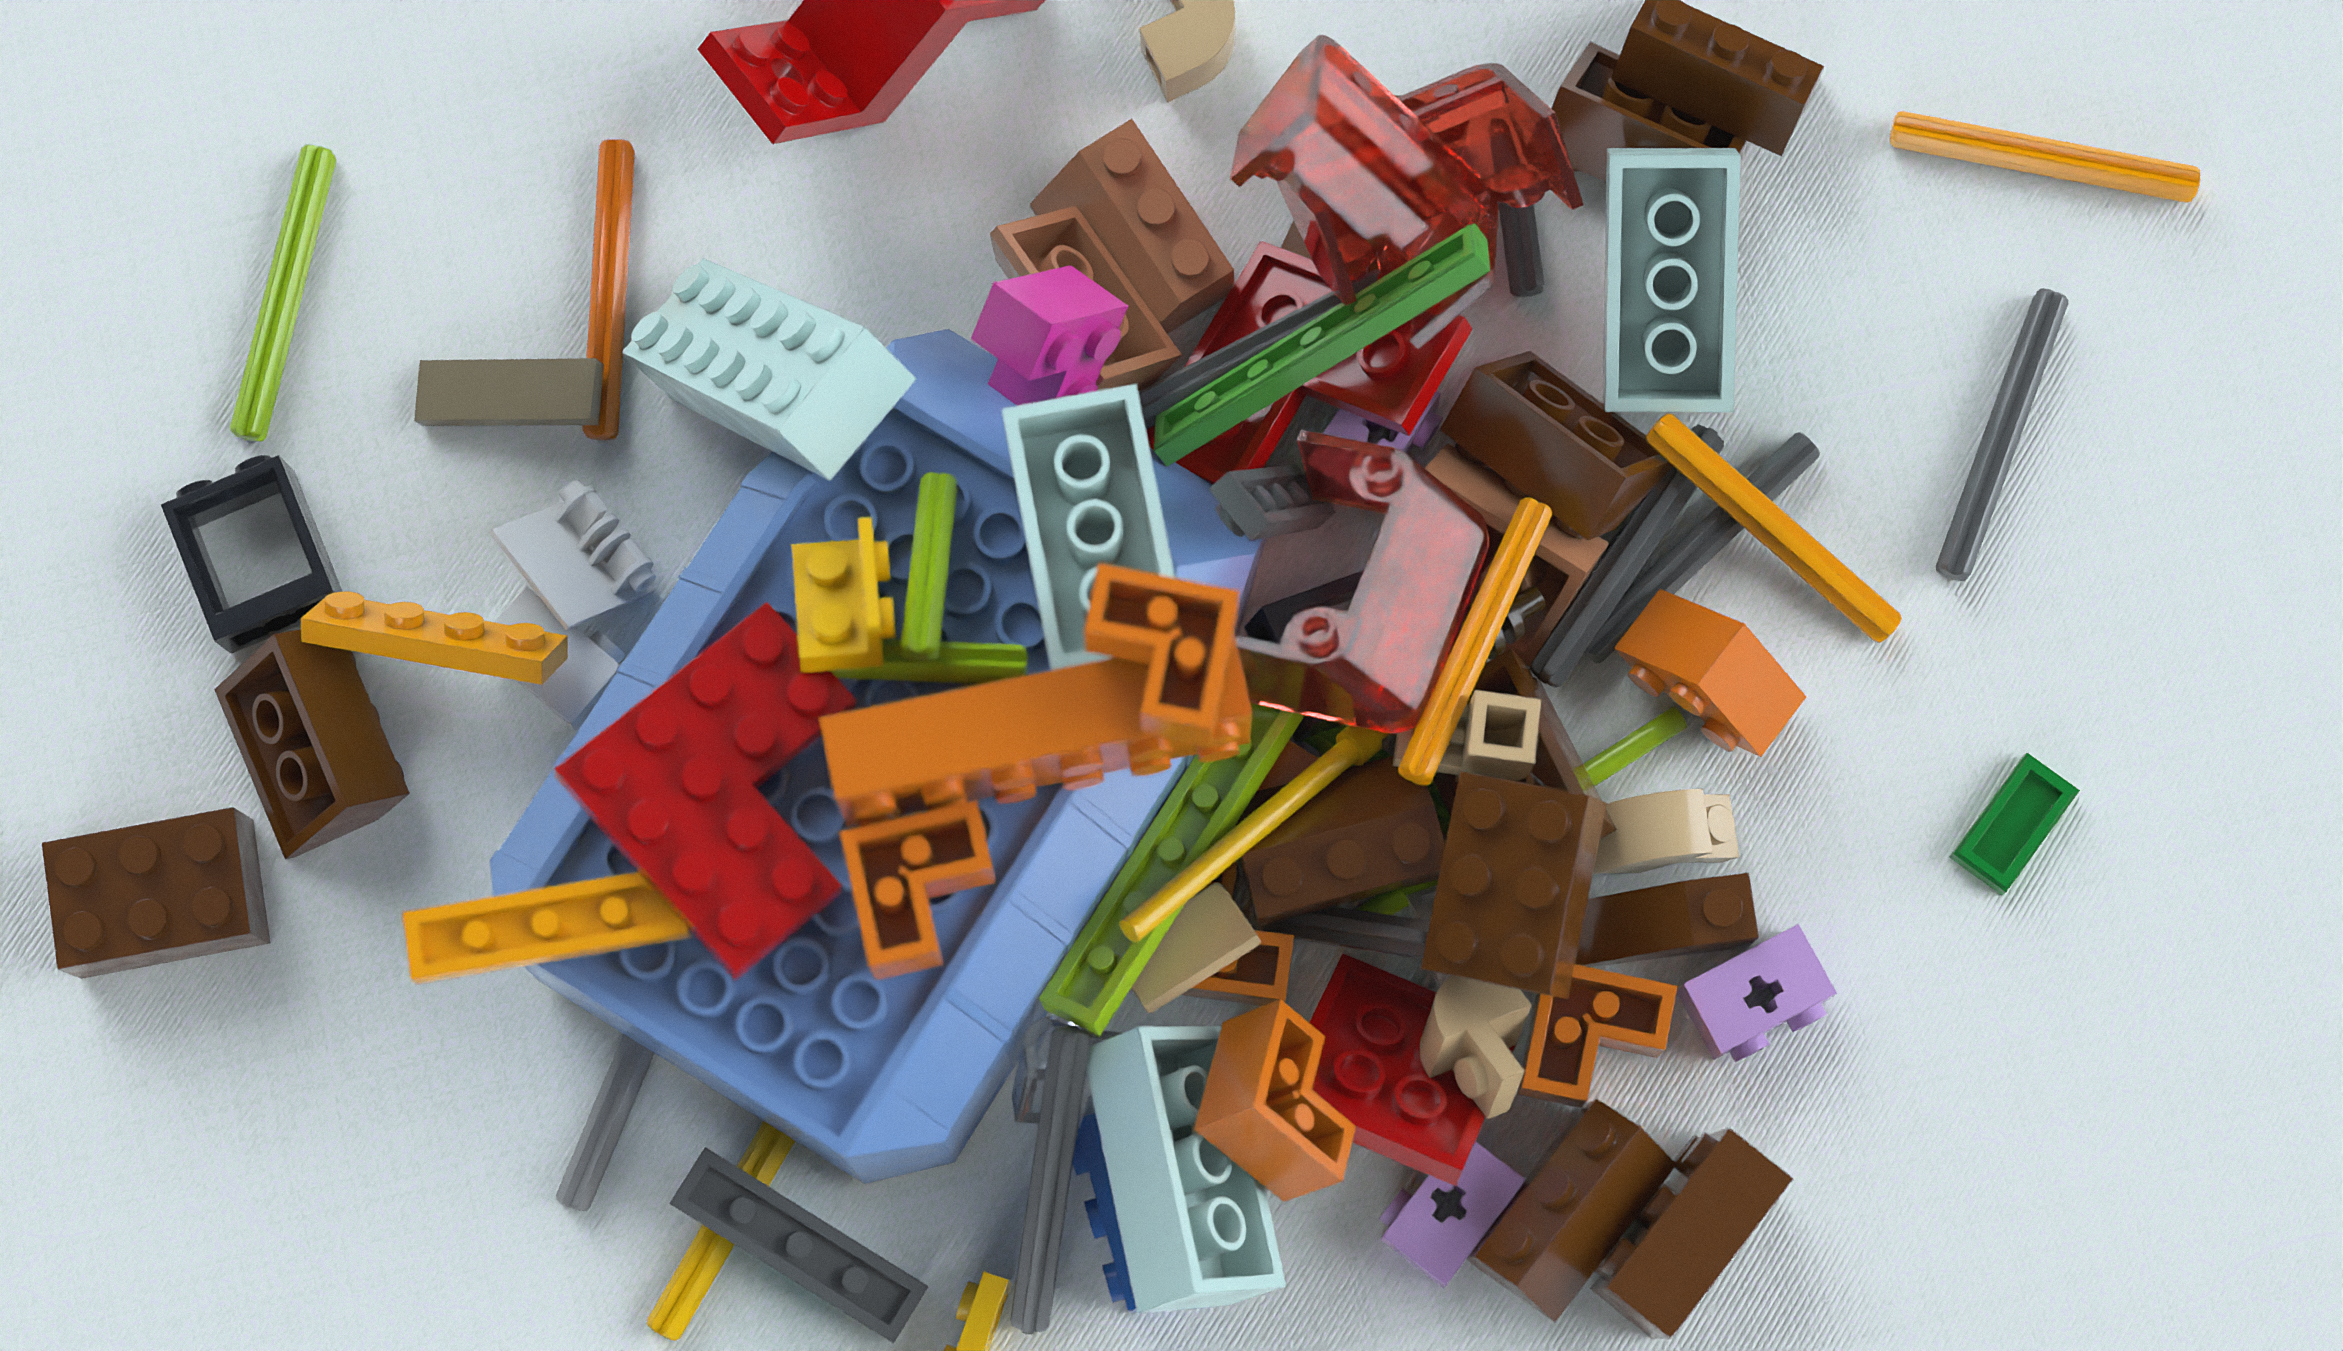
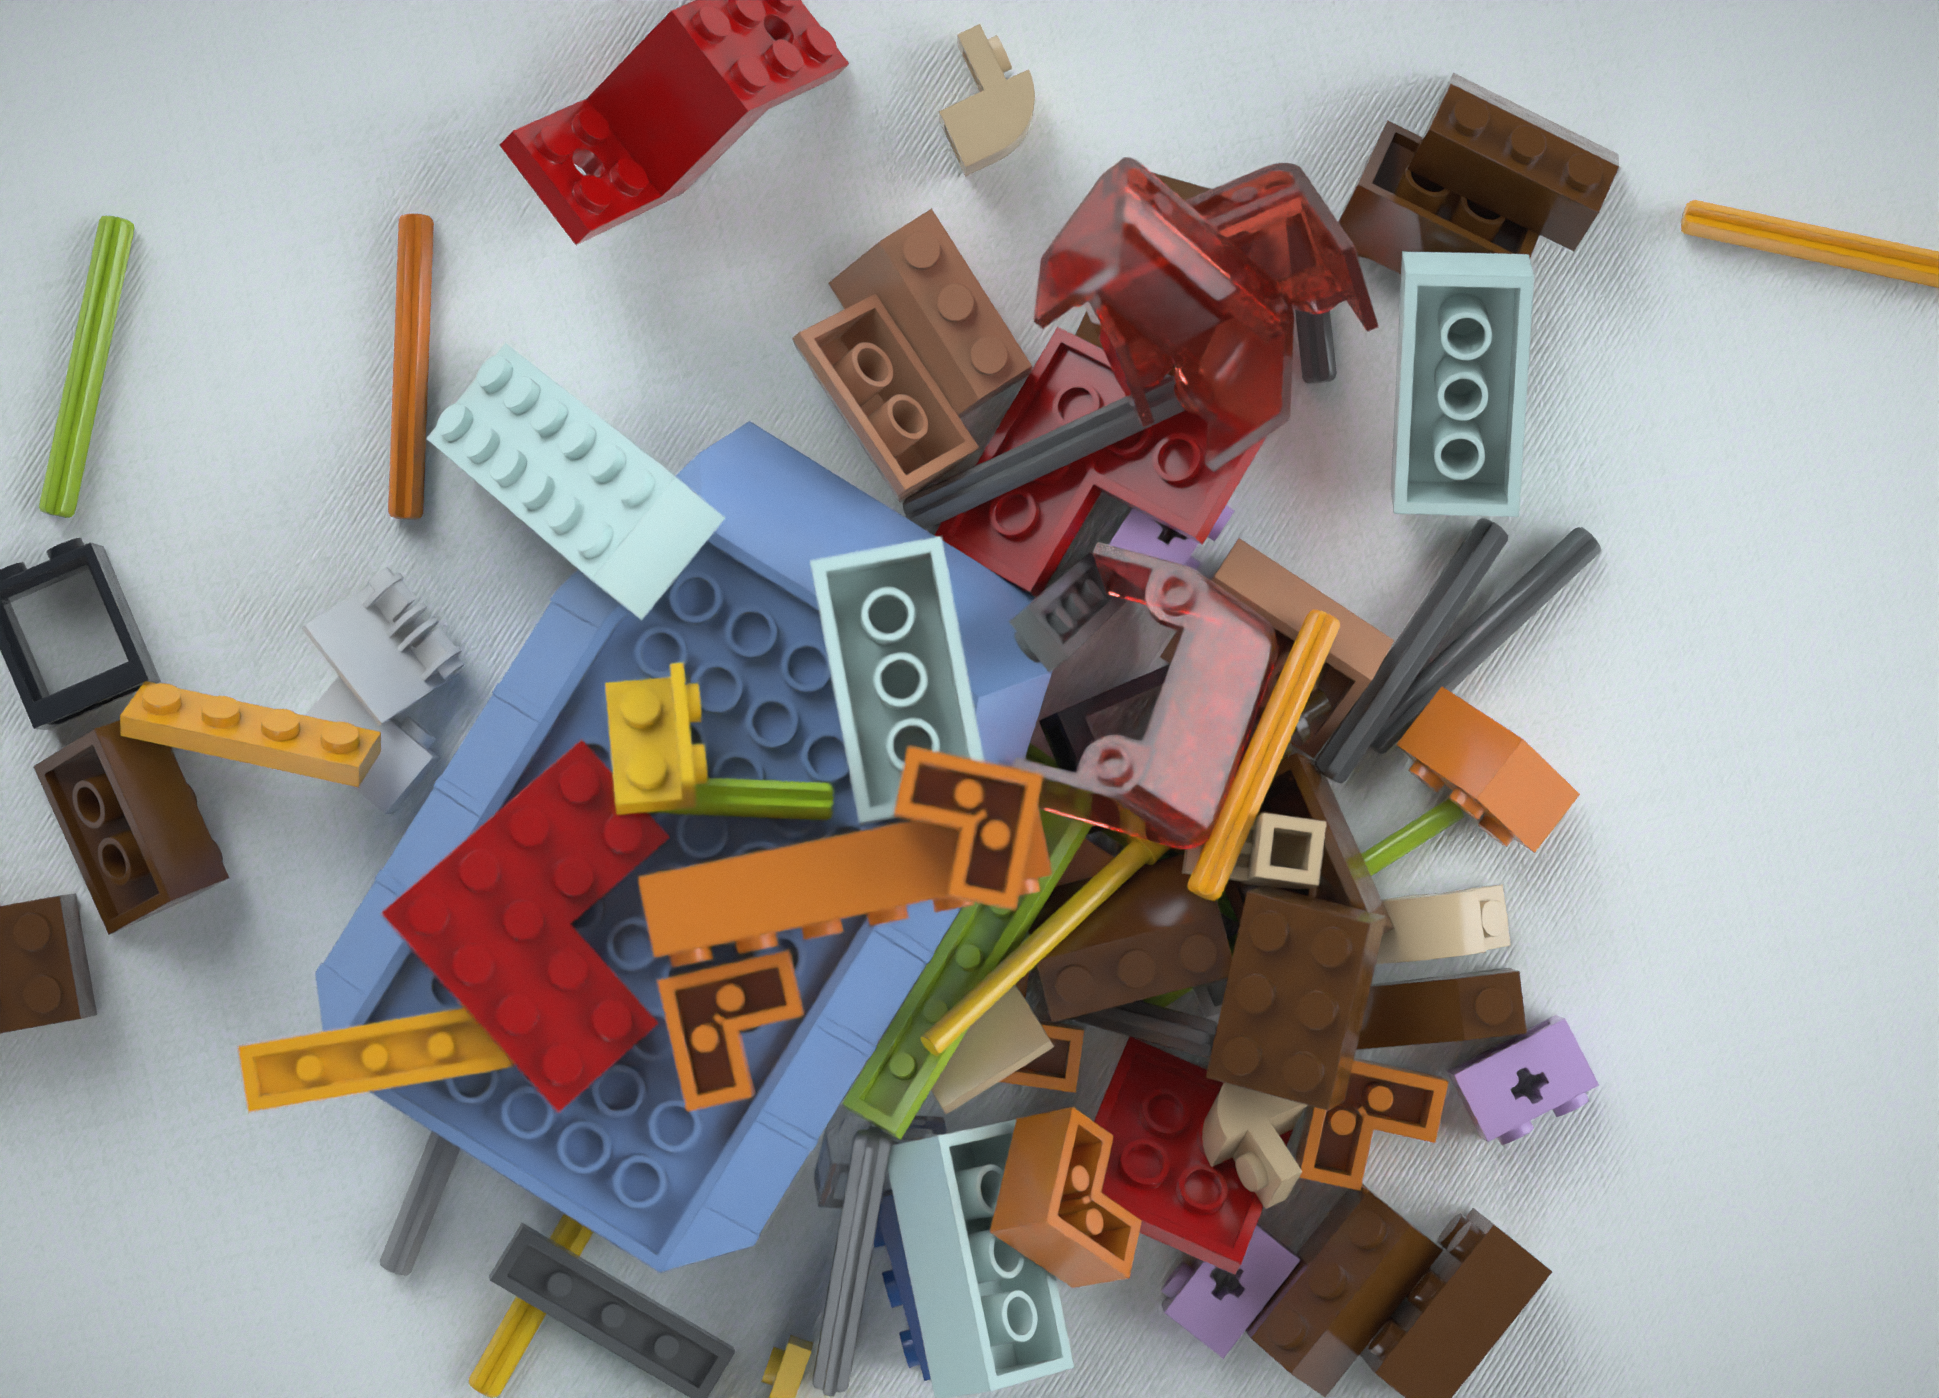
camera: 10 degrees left, 10 degrees up
dark tan tile [414,358,604,426] -> none
lime axle [901,472,957,662] -> none
dark pink brick [971,265,1128,406] -> none
bright green tile [1154,223,1490,466] -> none
reddish brown slope [1439,351,1673,540] -> none
light orange axle [1645,413,1902,643] -> none
dark grey axle [1936,288,2069,581] -> none
green tile [1949,753,2080,895] -> none

